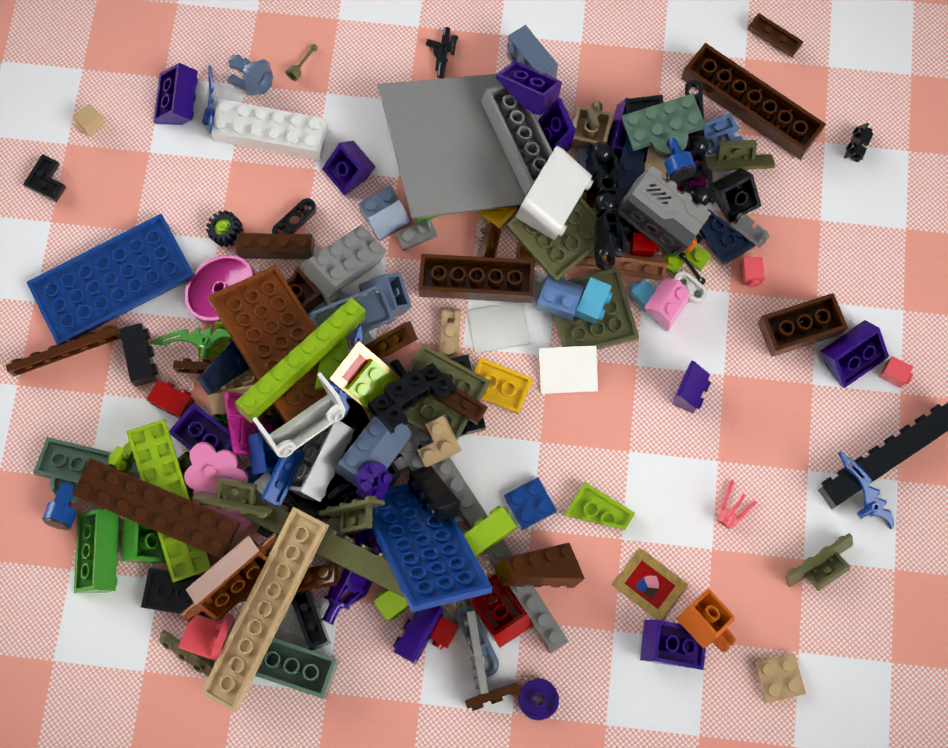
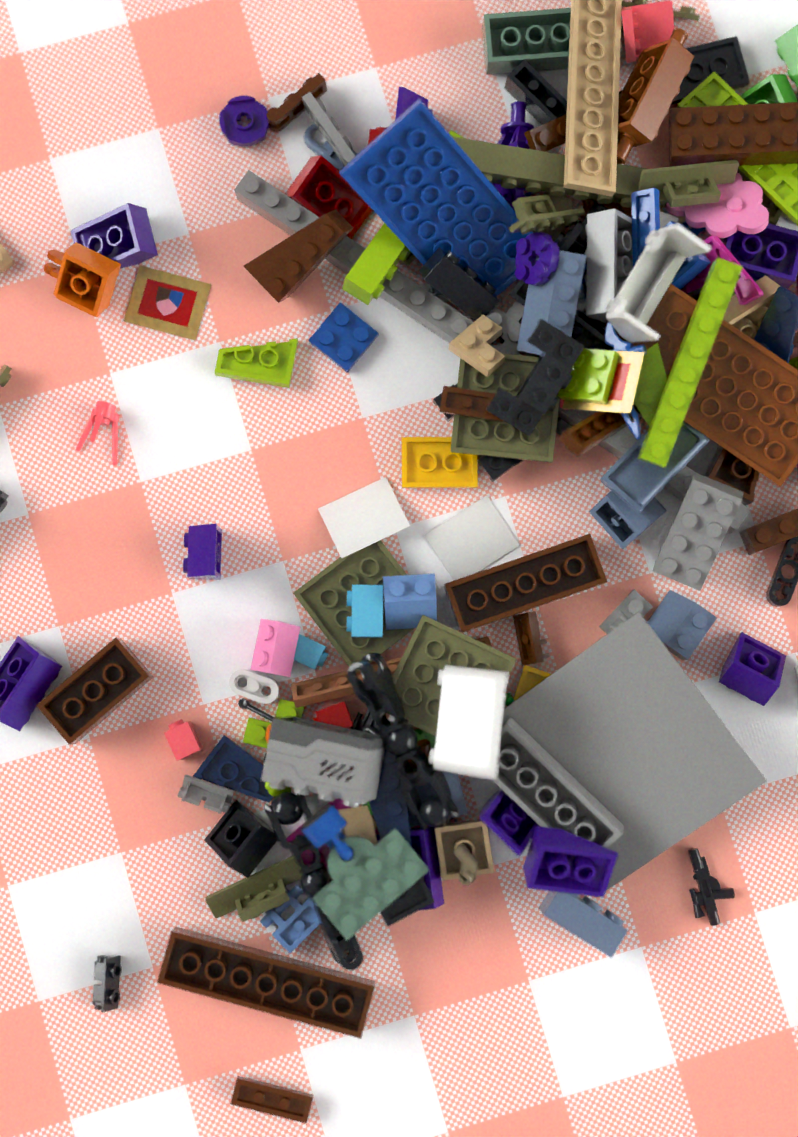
camera: 150 degrees right, 10 degrees up
tan plate [439,308,461,359] -> none

